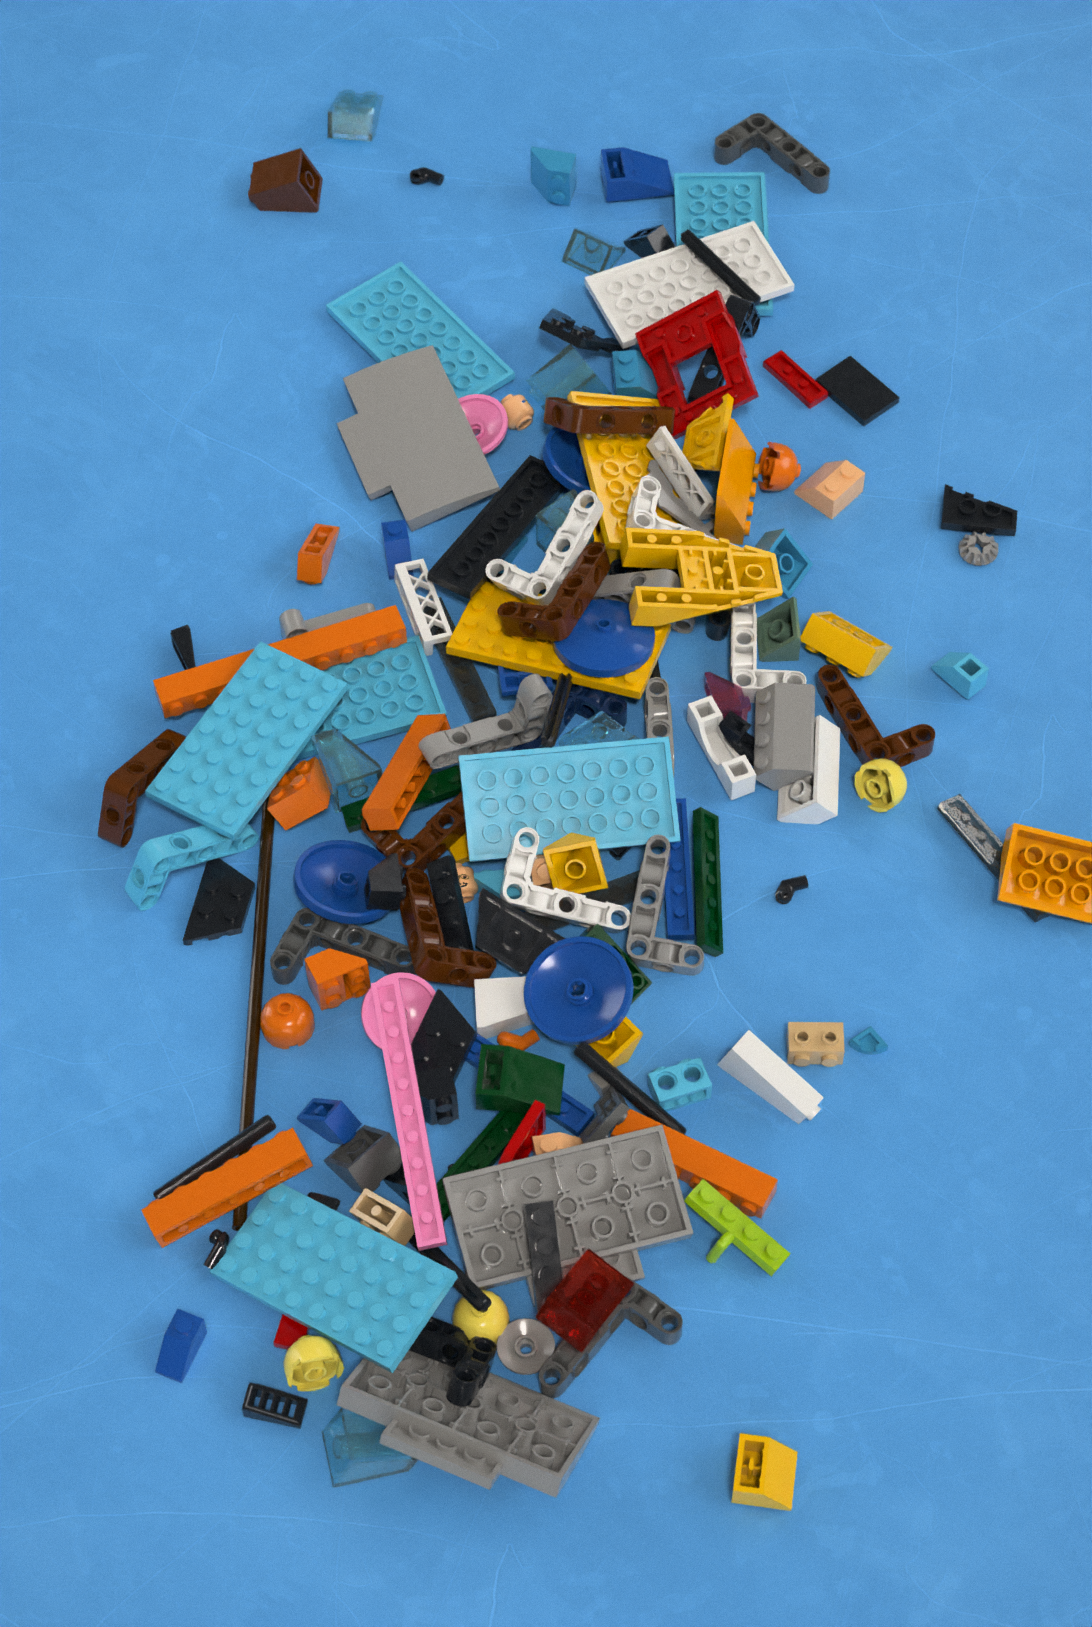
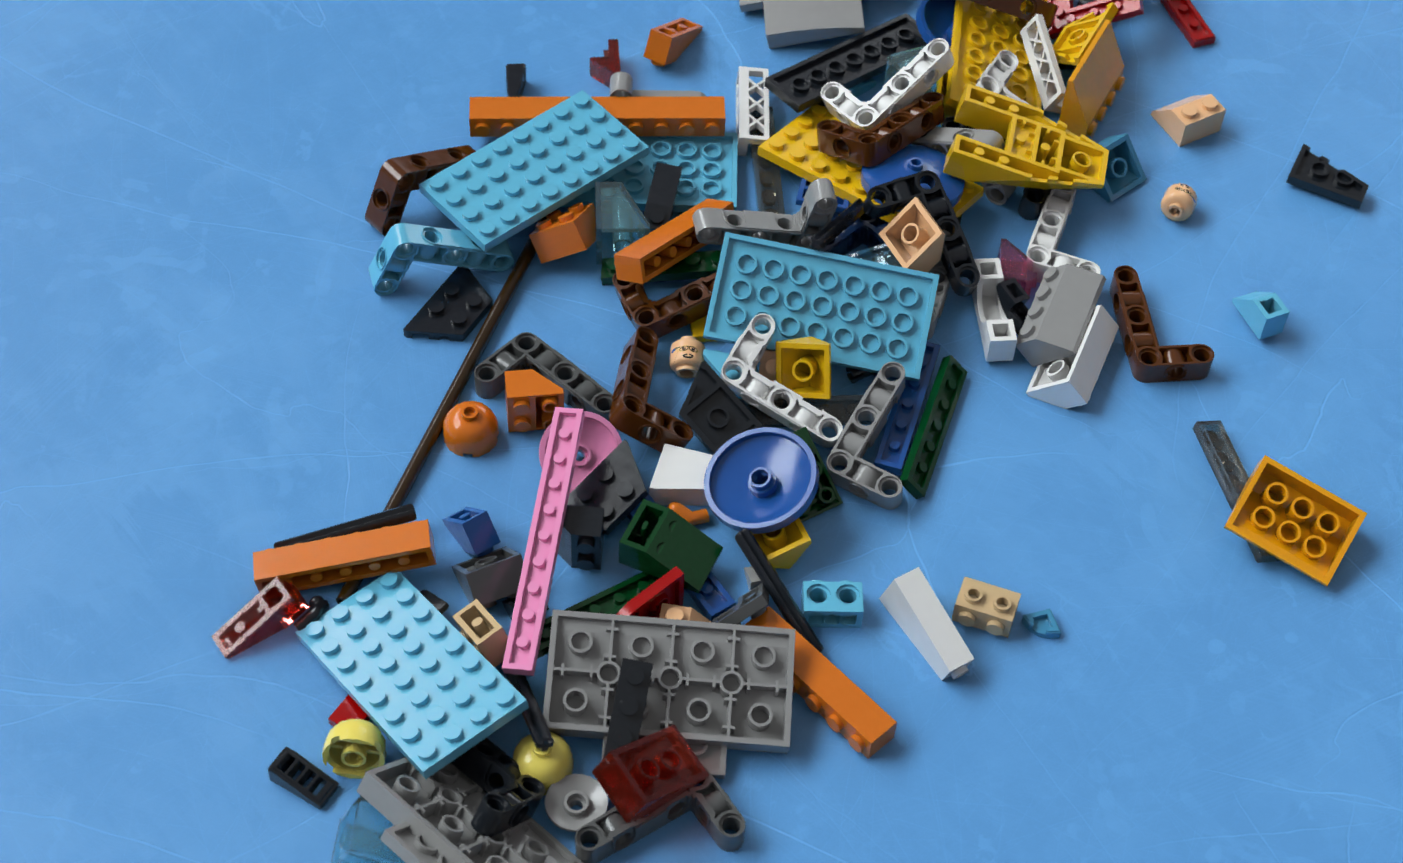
camera: 15 degrees right, 5 degrees down
blue slope [155,1309,207,1383] -> none
blue dish [293,840,391,924] -> none
black slope [364,853,406,911] -> none
blue slope [381,519,414,580] -> none
black plate [427,855,474,951] -> none
light grey sword [647,460,715,538] -> none
lime plate [684,1179,791,1277] -> none
sand green slope [757,597,801,662] -> none
orange cylinder [758,442,801,491] -> none
black arm [775,875,808,904] -> none
yellow slope [801,611,892,678] -> none
black tile [815,356,899,426] -> none
light yellow cylinder [855,758,907,812] -> none
light grey gear [959,531,998,566] -> none
none -> clear red slope [211,576,310,659]
none -> clear red slope [590,39,621,88]
none -> black slope [641,162,682,237]
none -> black beam [863,170,980,297]
none -> light nougat slope [879,197,945,272]
none -> light nougat head [1161,183,1197,222]

